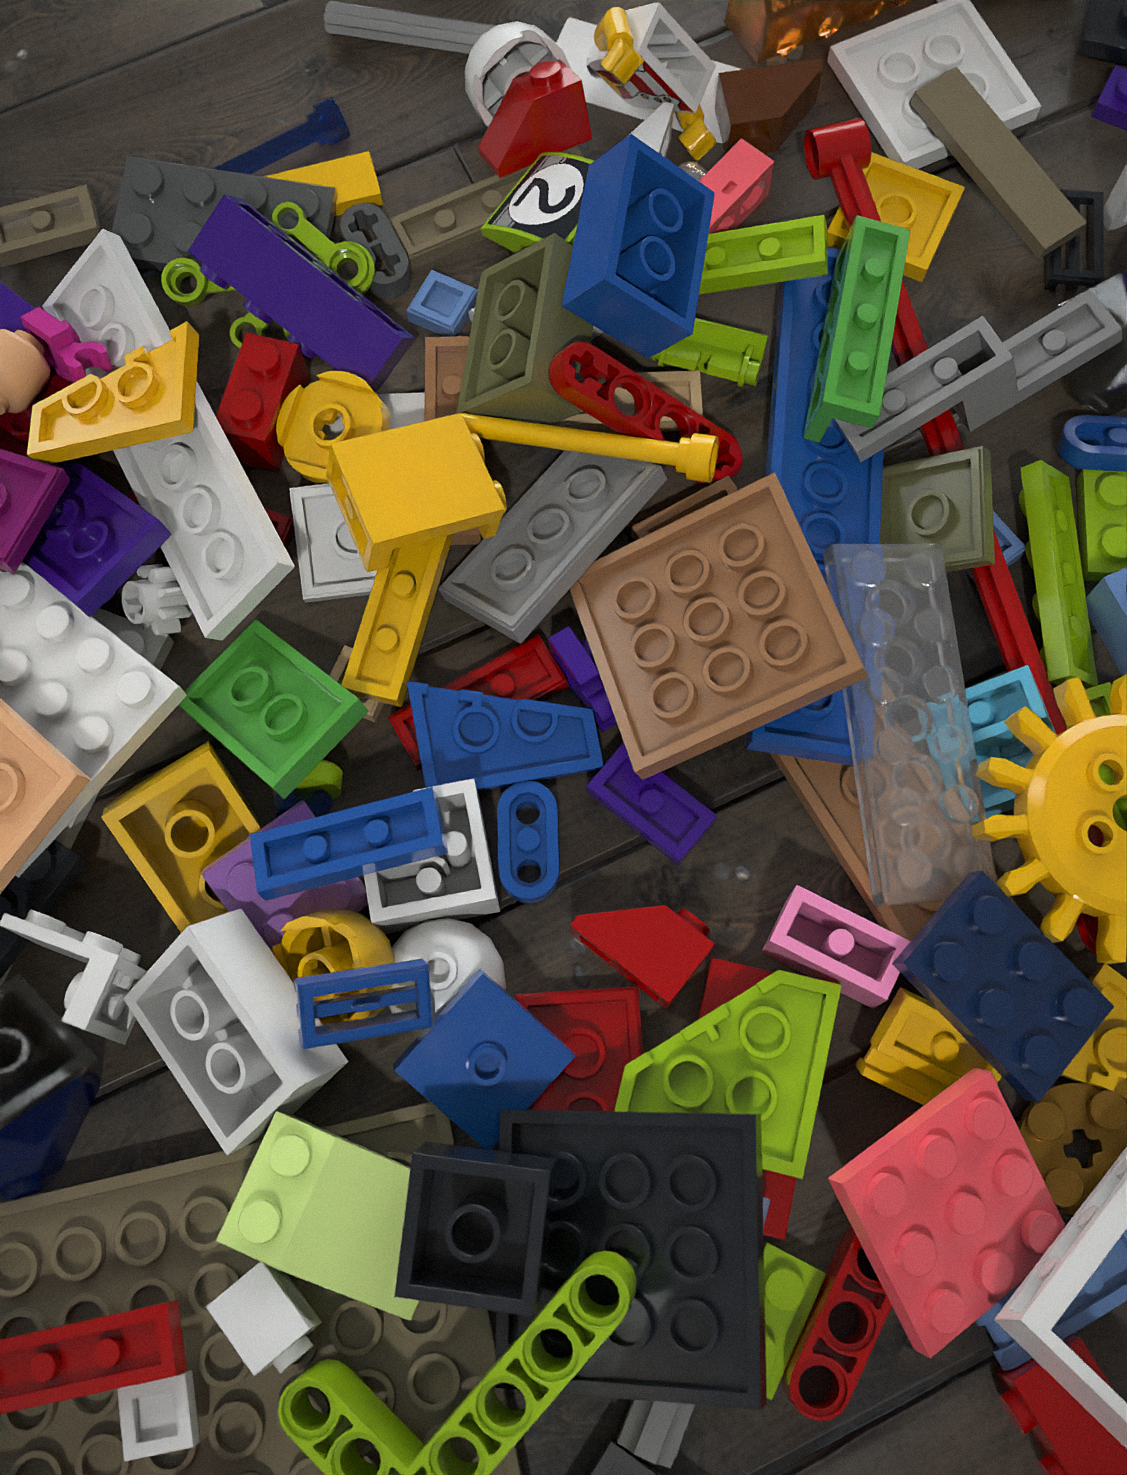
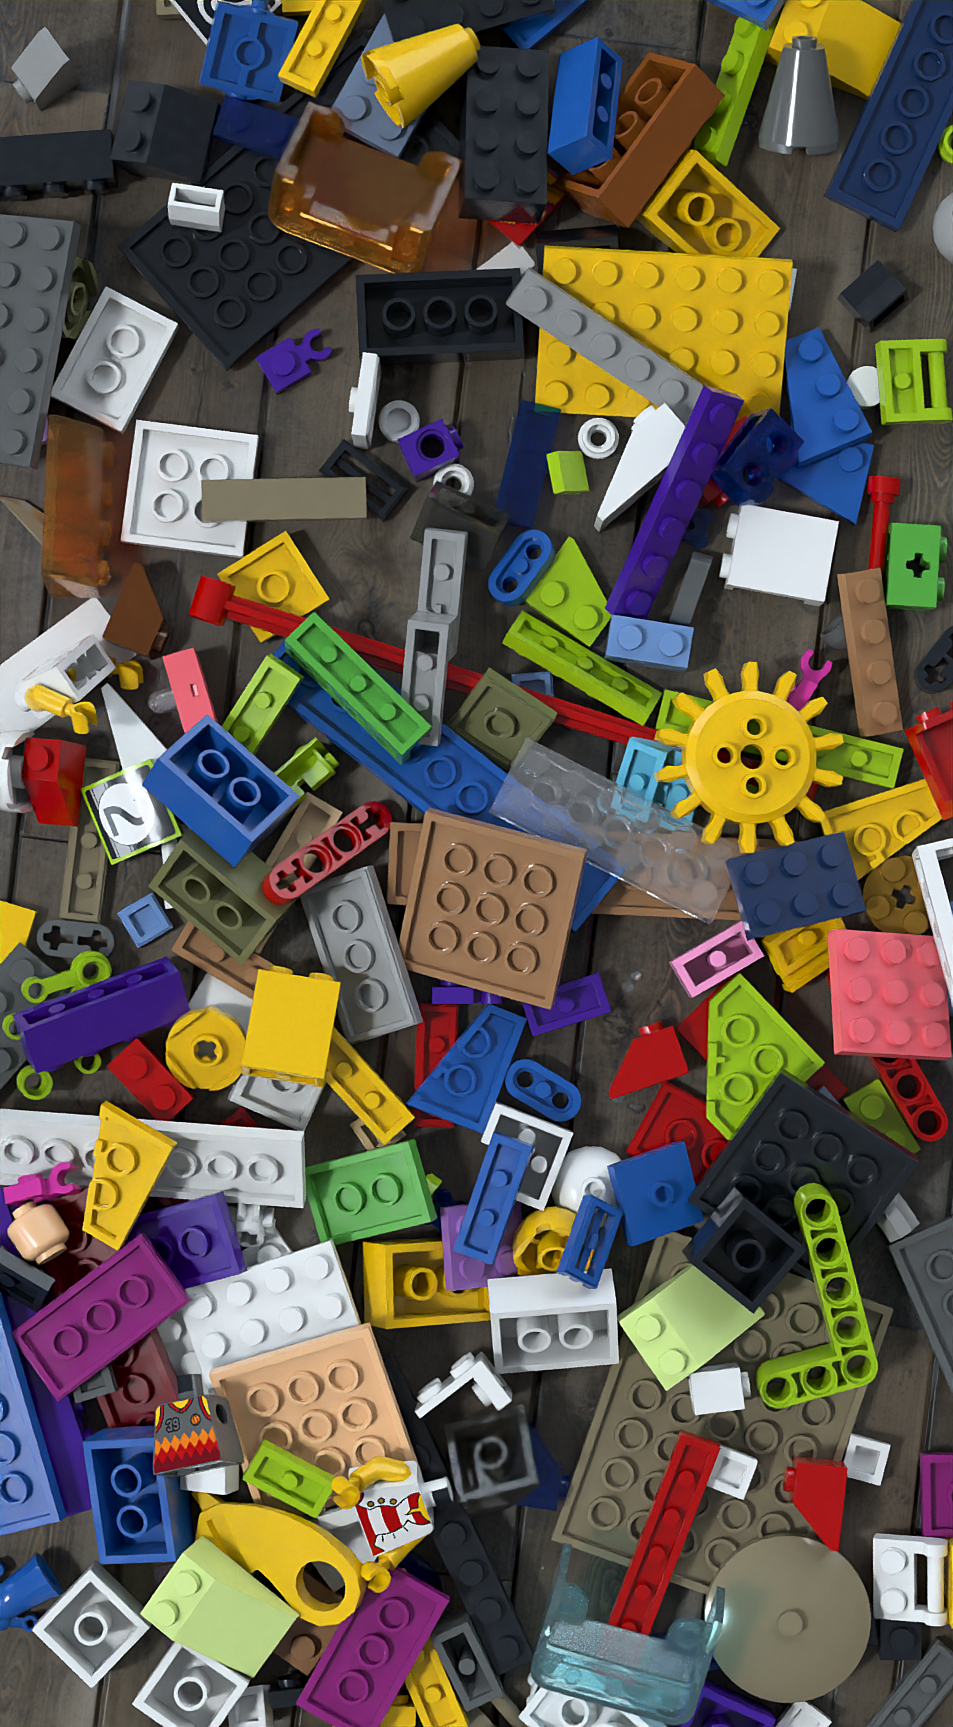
camera: 65 degrees left, 15 degrees up
yellow piece [461,413,719,483] -> none

